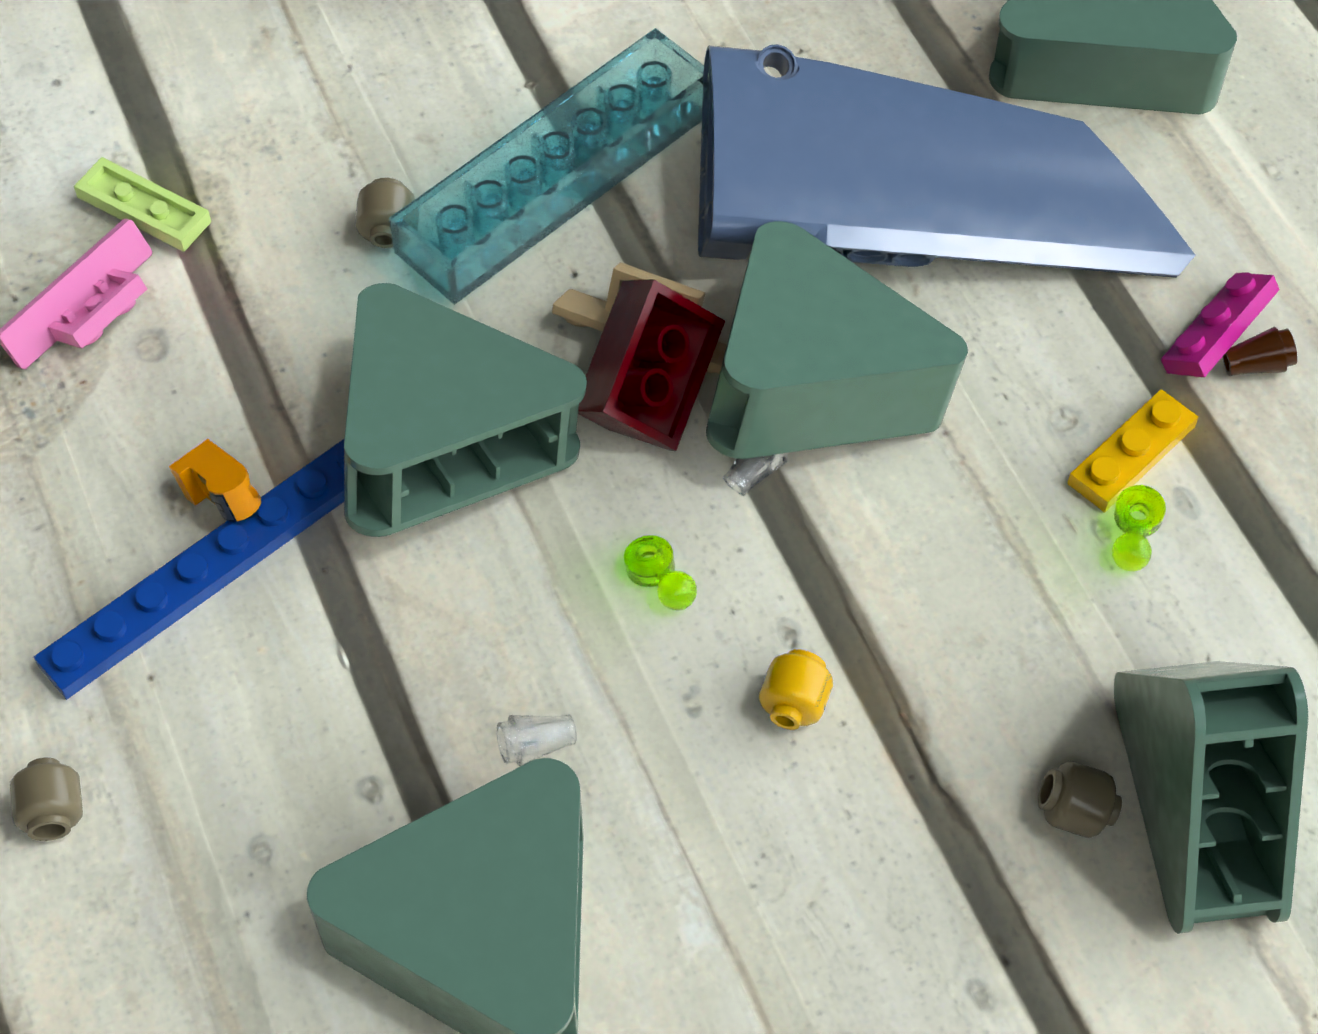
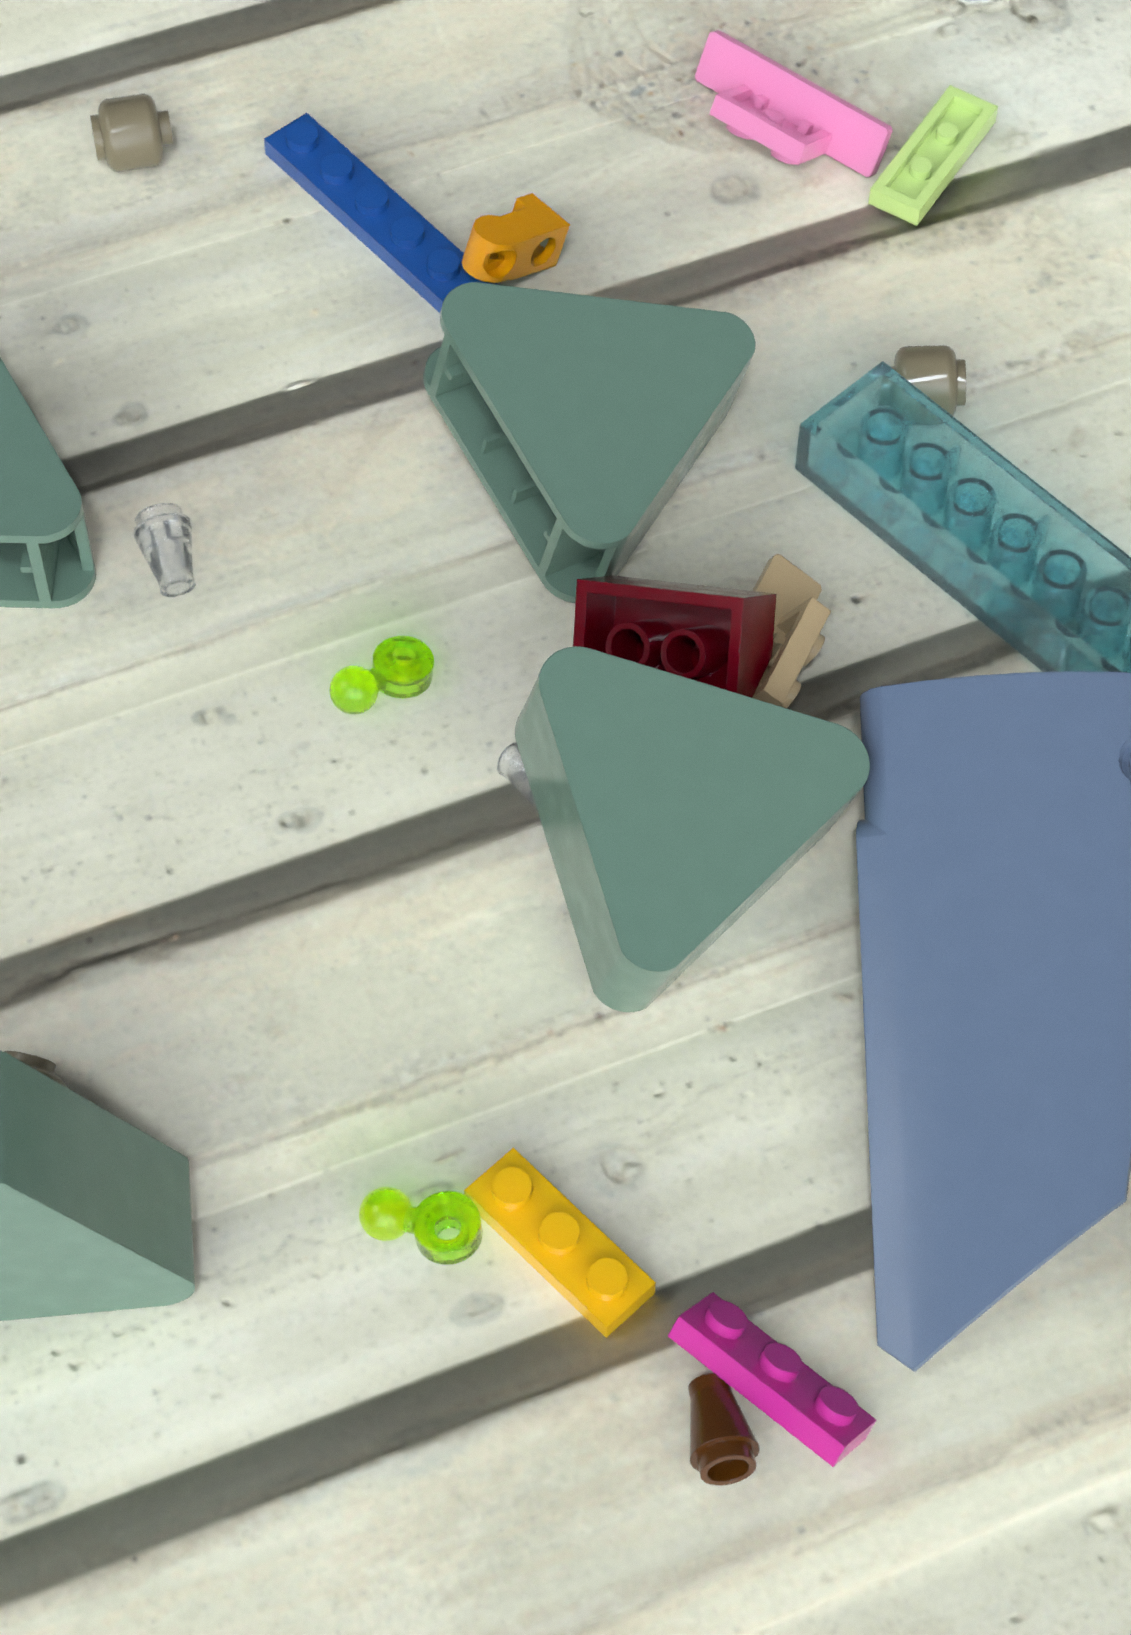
camera: 90 degrees right, 0 degrees up
yellow head [759,649,833,730] -> none

